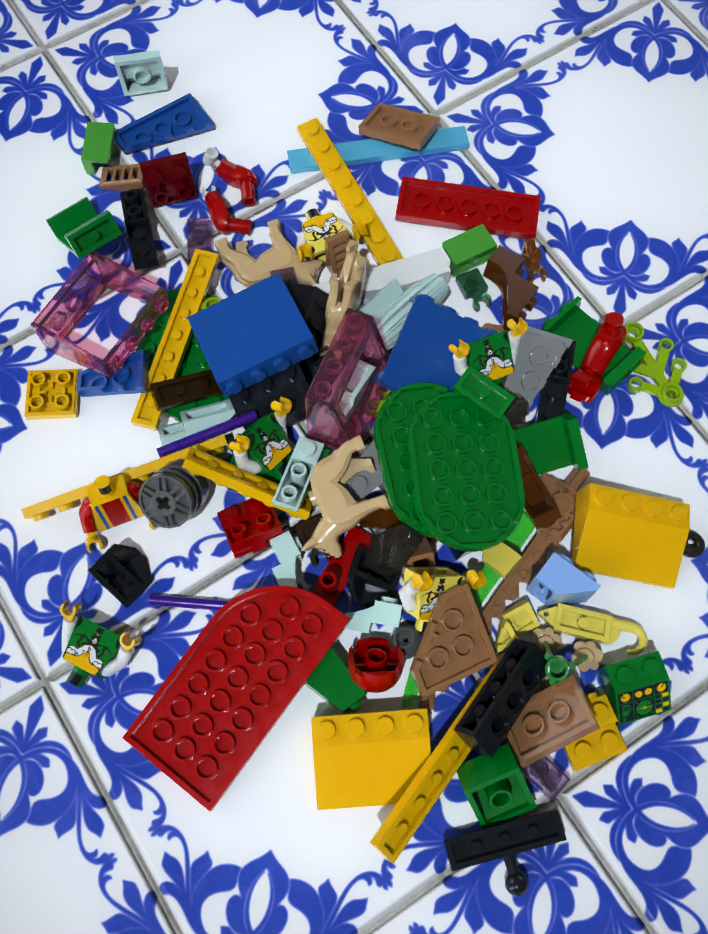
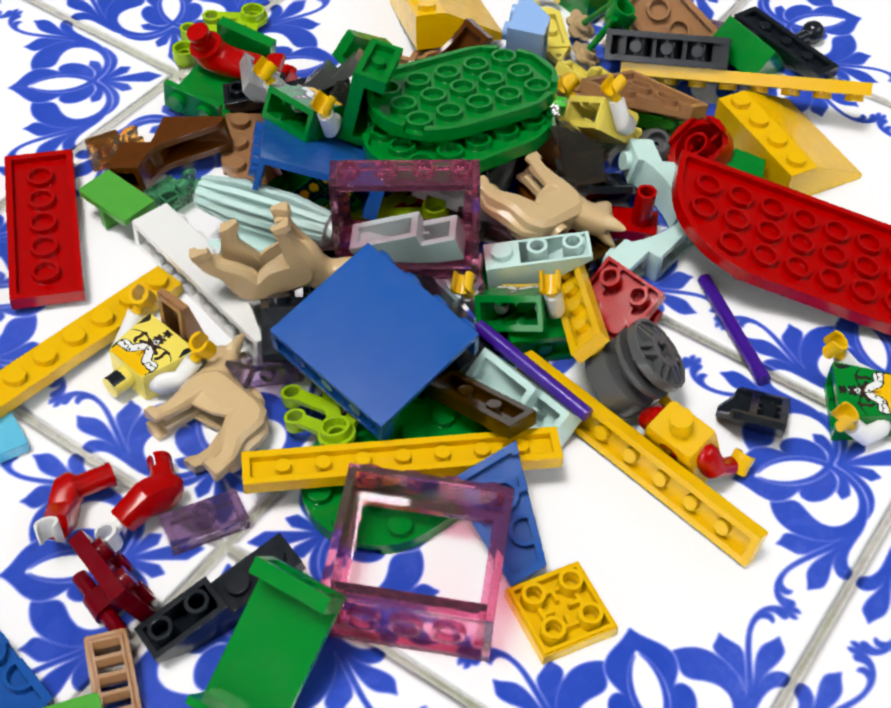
camera: 115 degrees left, 20 degrees down
none -> dark grey slope [302,47,364,90]

